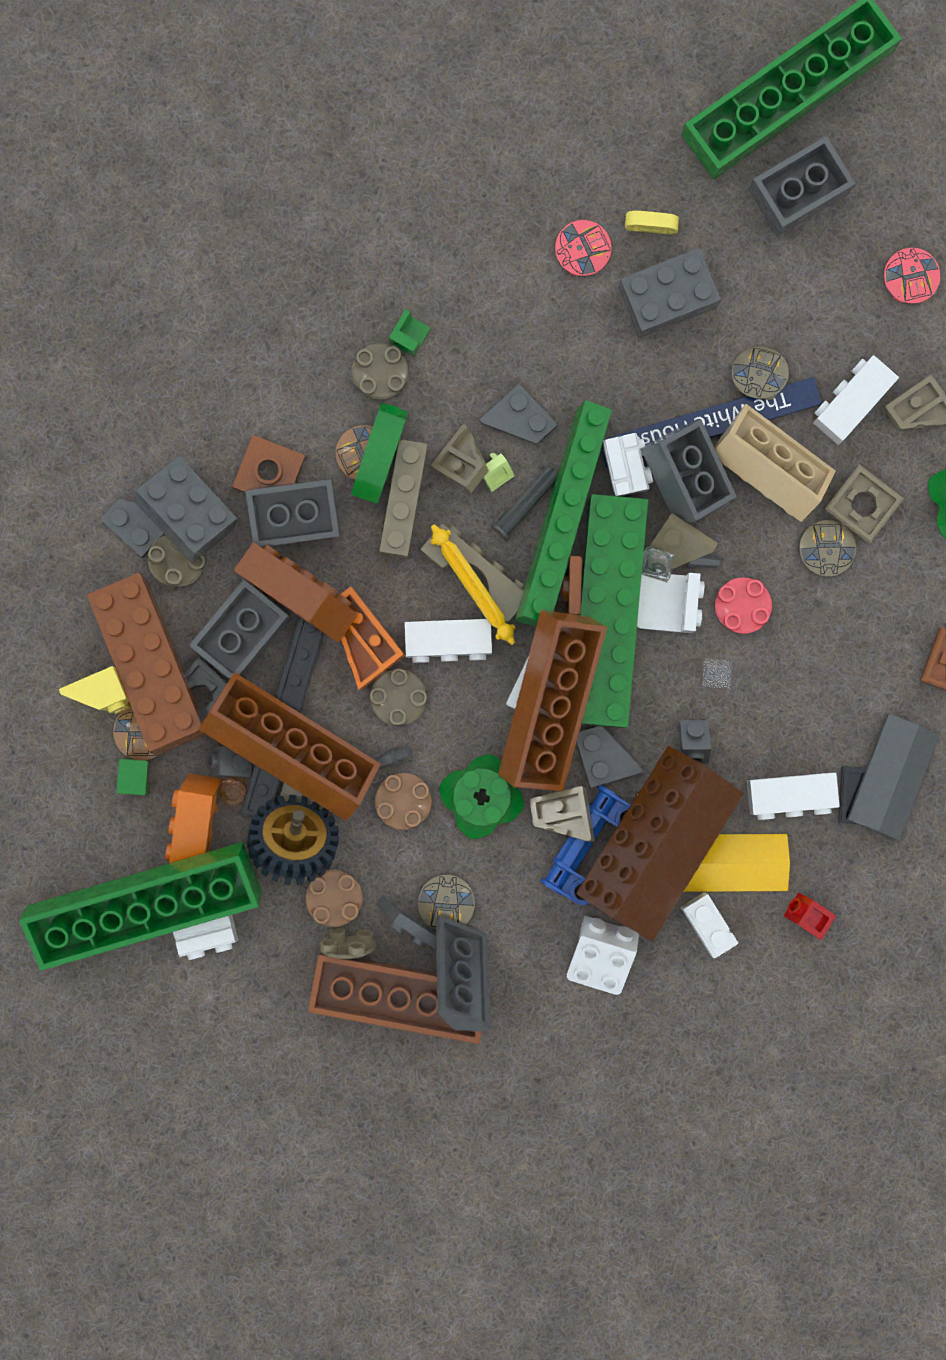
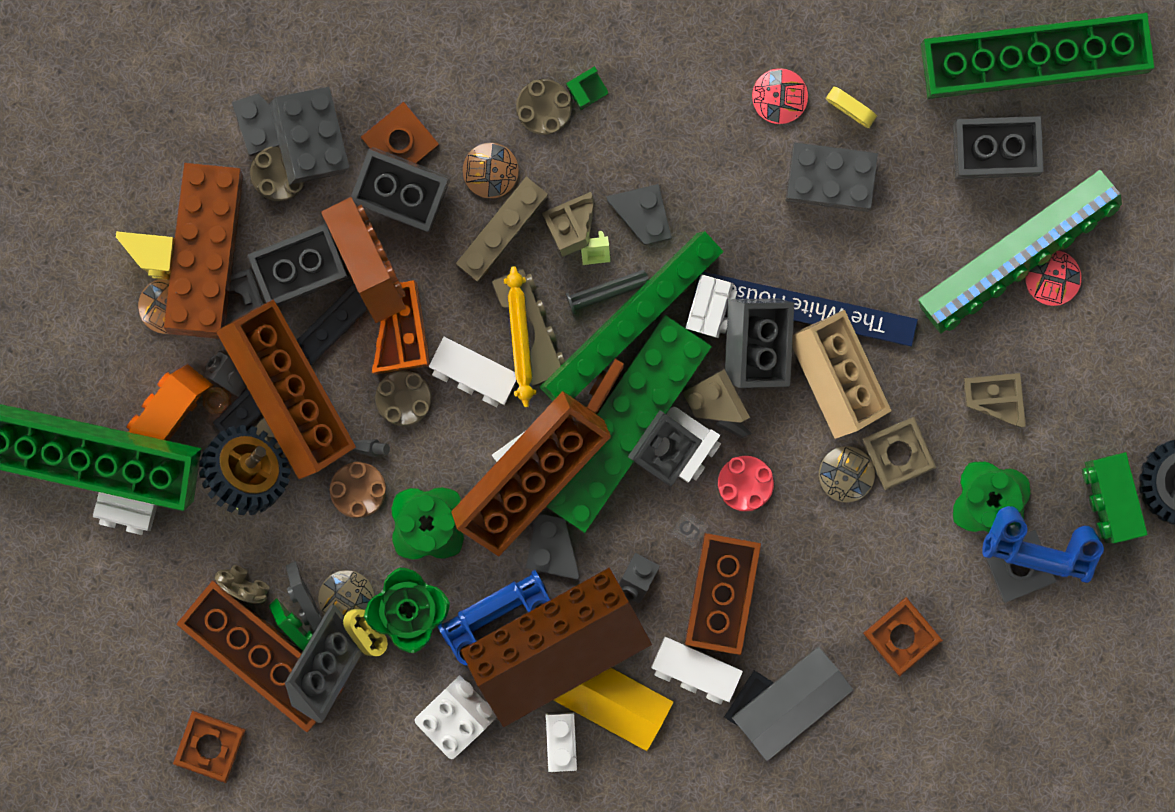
camera: 30 degrees right, 0 degrees up
green panel [116,759,150,795] -> none
medium nougat dish [305,870,363,927] -> none
green arch [351,402,408,504] -> none
wing [529,786,595,842] -> none
clear tile [642,547,674,582] -> none
dark tan dish [732,347,789,400] -> none
red bracket [784,893,836,940] -> none
white brick [813,355,899,445] -> none
none -> dark orange piece [173,710,246,783]
none -> green wing [269,598,314,651]
none -> light yellow beam [343,609,388,656]
none -> green brick [364,567,450,653]
none -> dark grey piece [628,410,702,487]
none -> dark orange brick [684,533,761,655]
none -> brick [918,170,1122,334]

